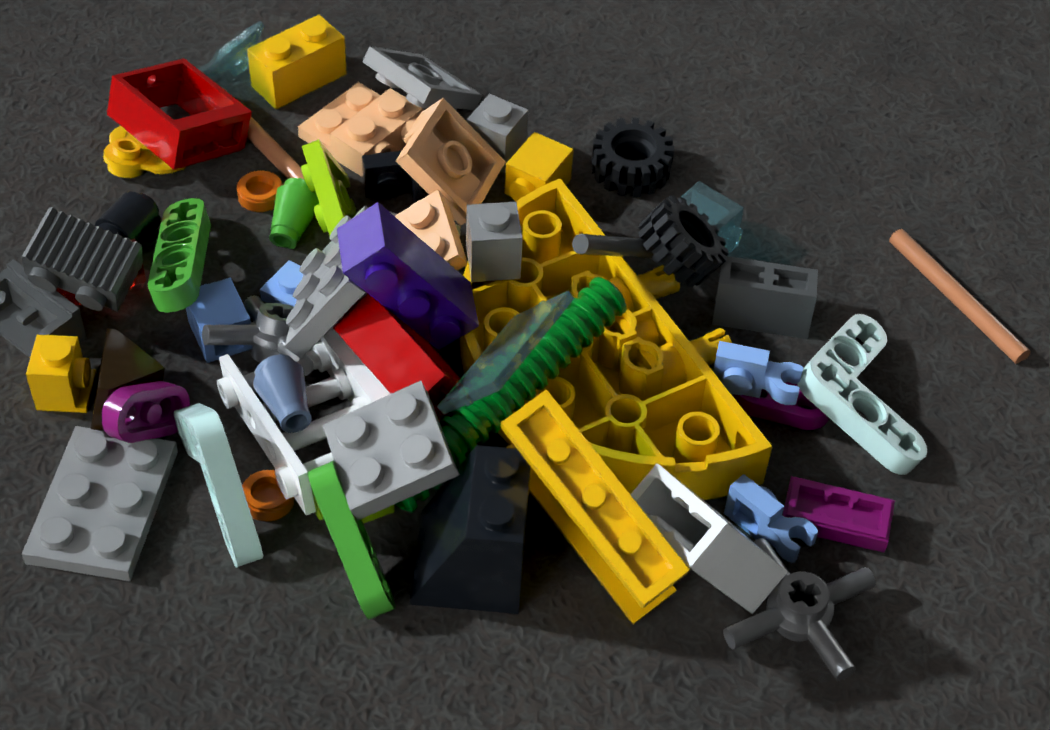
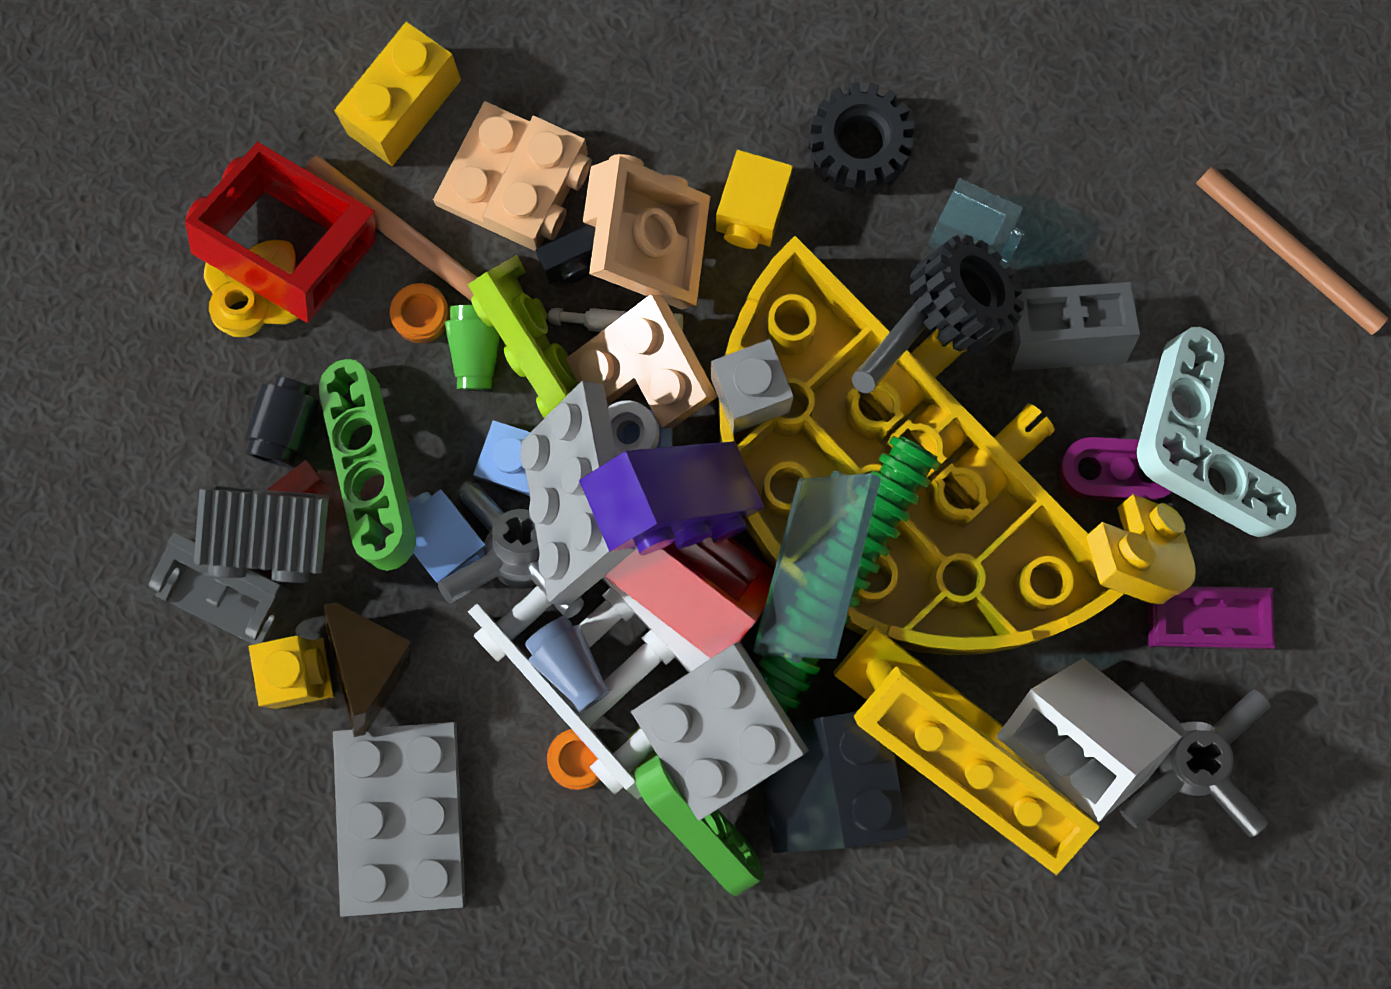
camera: 10 degrees left, 30 degrees up
magenta plate [102,381,190,443] -> none
light aqua beam [174,403,263,568] -> none
clear light blue dish [198,21,265,77] -> none
light grey plate [363,46,482,110] -> none
light grey brick [467,94,528,173] -> none
light blue plate [713,341,803,405] -> none
light blue plate [724,474,818,563] -> none
none -> yellow plate [1086,494,1196,604]

